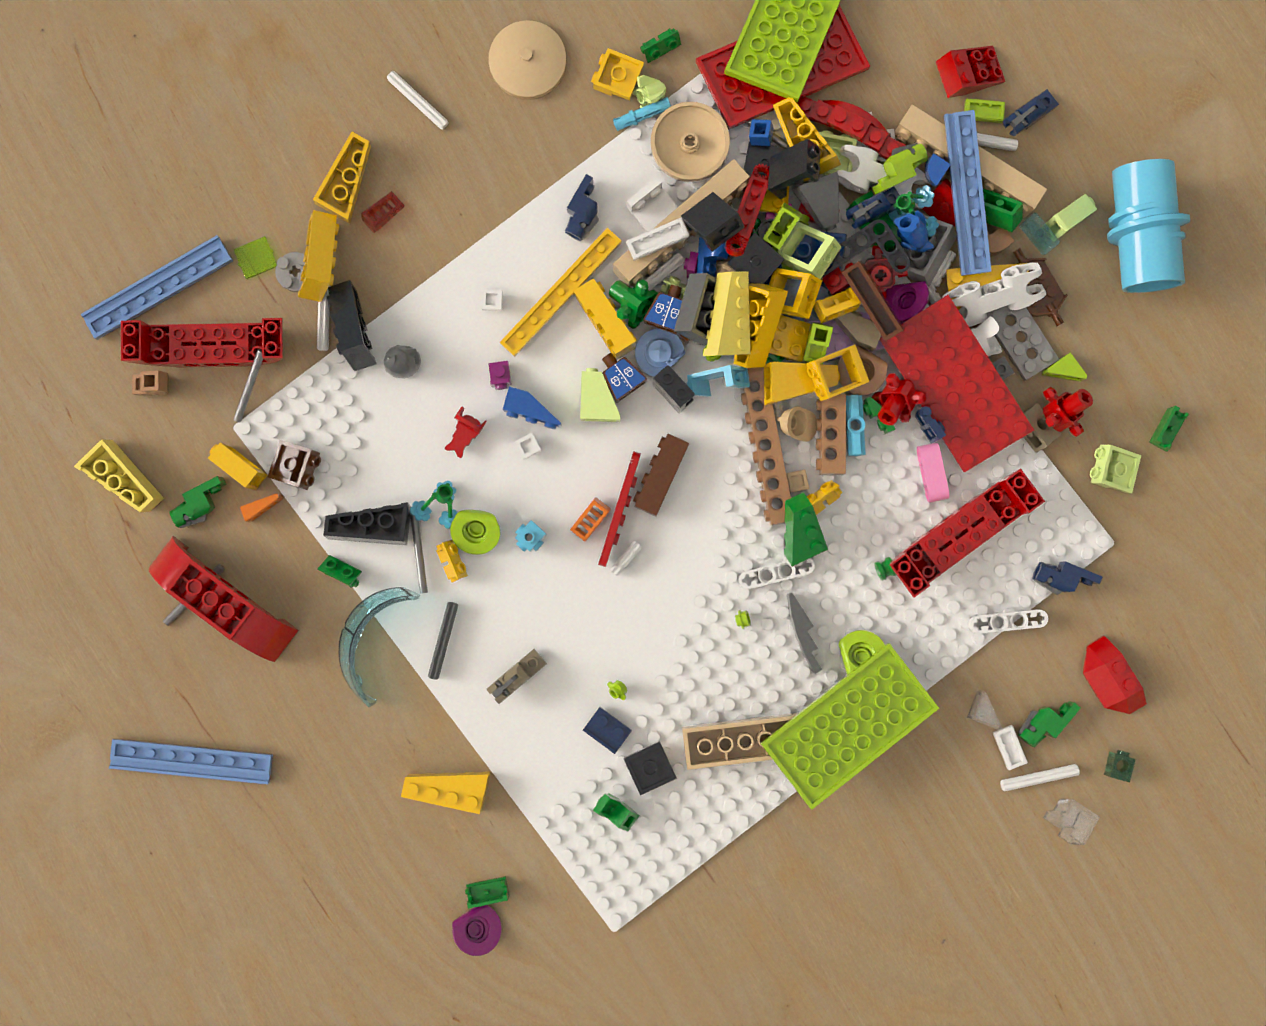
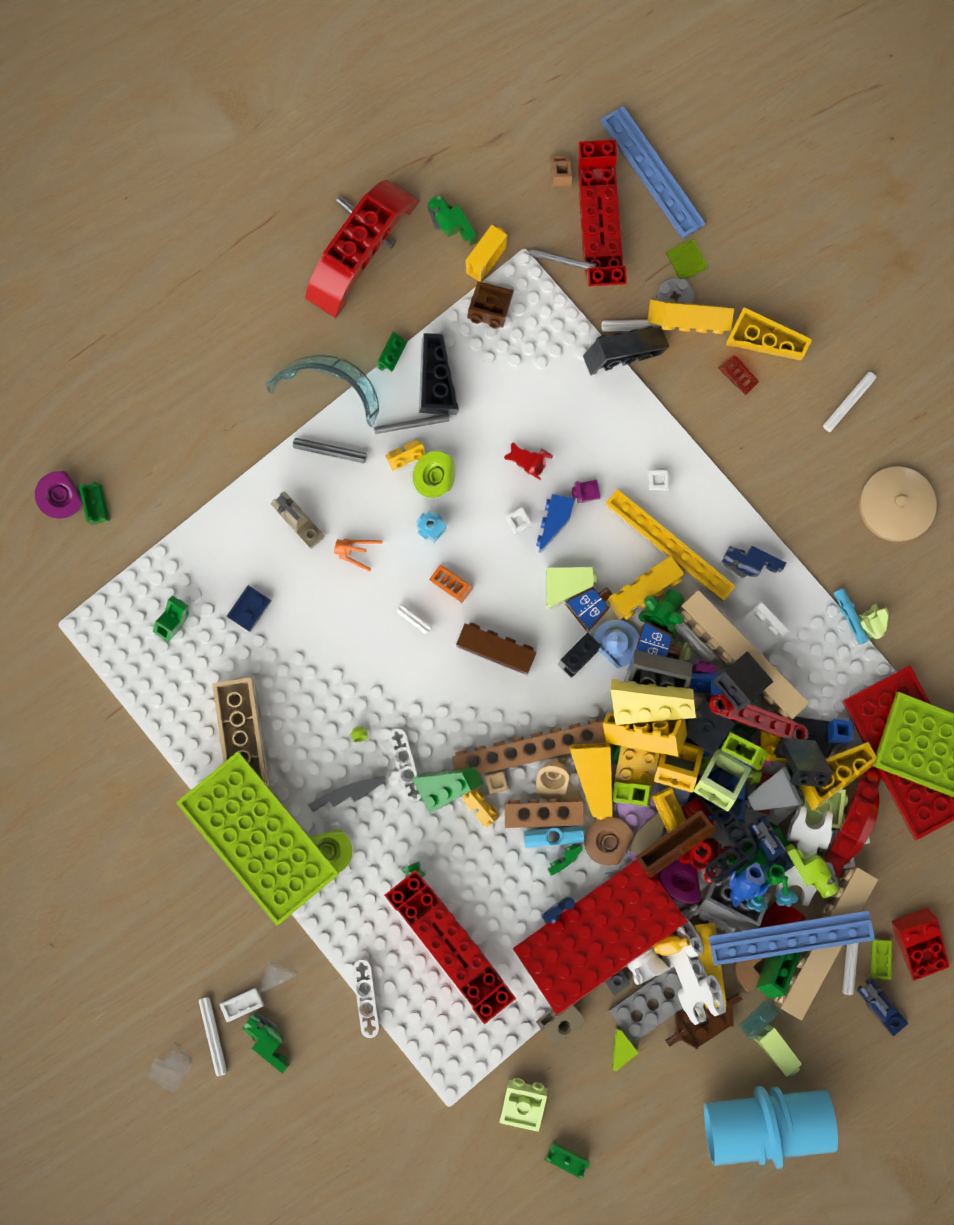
camera: 85 degrees right, 5 degrees down
light yellow wedge [74,439,164,512] -> none
medium blue plate [109,739,273,784] -> none
orange slope [240,493,284,522] -> none
dark grey piece [383,345,421,379] -> none
yellow wedge [401,771,491,814] -> none
plant [410,481,457,529] -> none
yellow plate [591,48,644,101] -> none
red plate [598,451,641,567] -> none
lime plate [607,680,627,700] -> none
black plate [623,741,677,796] -> none
white plate [626,218,690,261] -> none
green hinge [640,28,682,63] -> none
tan dish [651,102,730,182] -> none
medium azure panel [687,365,750,397] -> none
yellow window [806,344,869,401] -> none
red piece [871,373,927,425] -> none
bright pink beam [917,443,949,503] -> none
blue brick [925,154,951,187] -> none
dark blue plate [1032,561,1103,595] -> none
red piece [1043,387,1093,437] -> none
red wedge [1083,636,1147,714] -> none
clear green brick [1104,750,1136,783] -> none
none -> orange plant [334,538,383,571]
none -> yellow plant [654,936,690,956]

